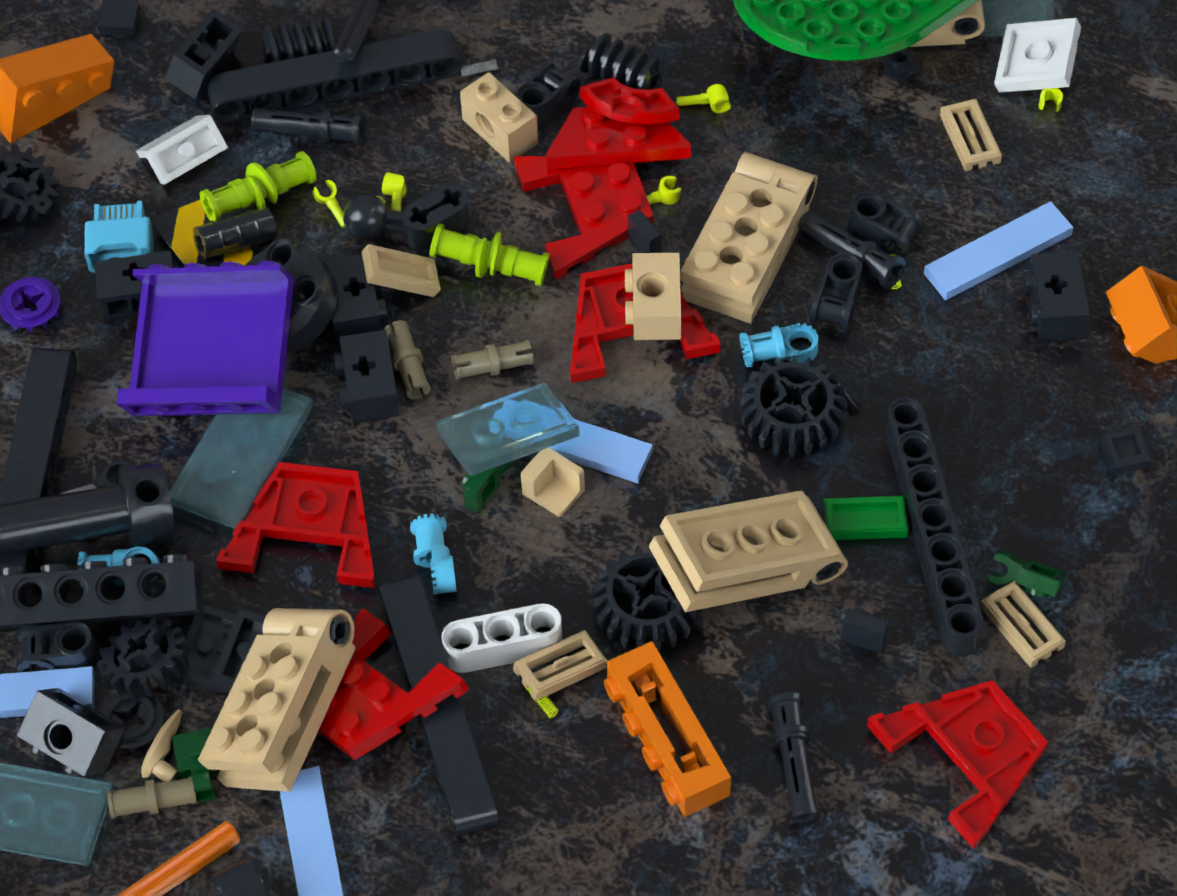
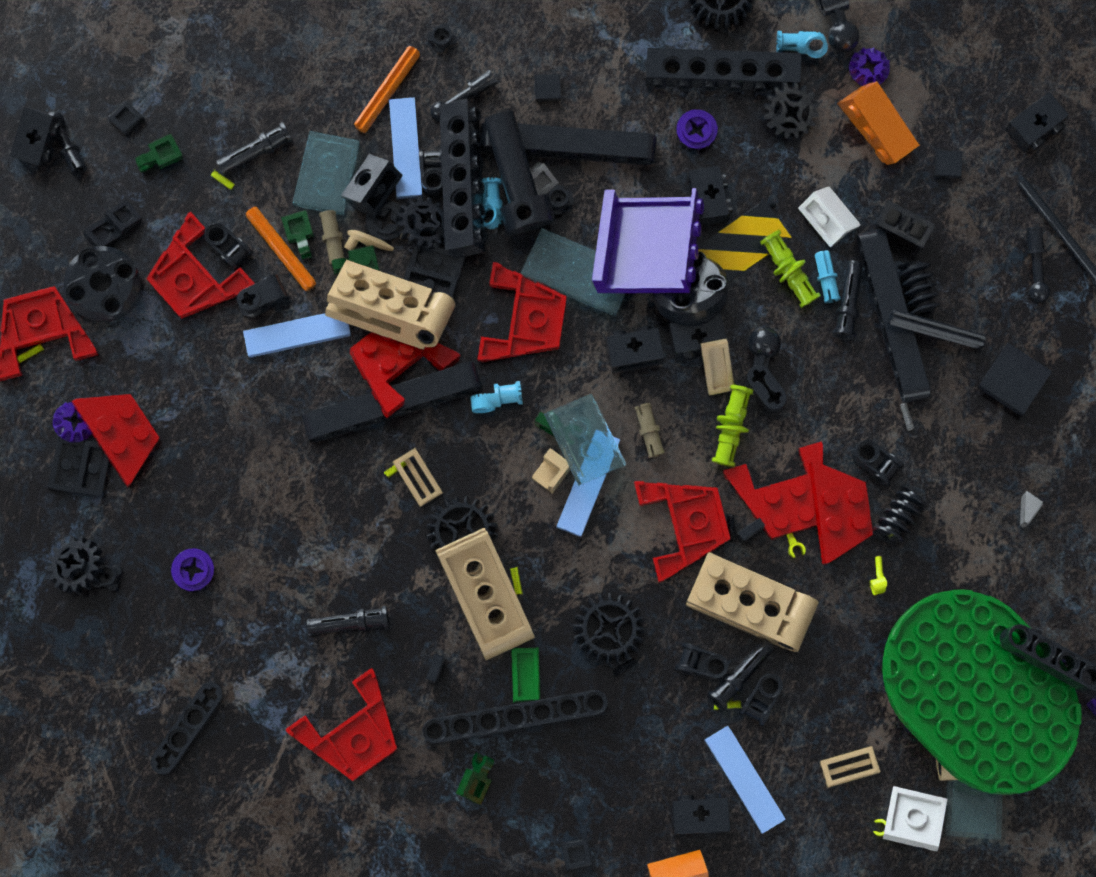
camera: 90 degrees right, 20 degrees up
medium azure piece [85,201,154,272] -> none
black axle [193,207,277,260] -> none
neon yellow hand [313,180,346,229] -> none
neon yellow hand [382,173,407,211] -> none
dark tan pin [384,320,431,399] -> none
white beam [442,604,562,673] -> none
tan brick [460,72,538,163] -> none
red tile [580,77,680,124] -> none
orange brick [603,641,731,817] -> none
tan brick [625,253,681,340] -> none
medium azure connector [739,323,818,368] -> none
tan tile [980,580,1066,668] -> none
none -> dark green plate [281,210,314,260]
none -> medium azure axle [815,250,841,303]

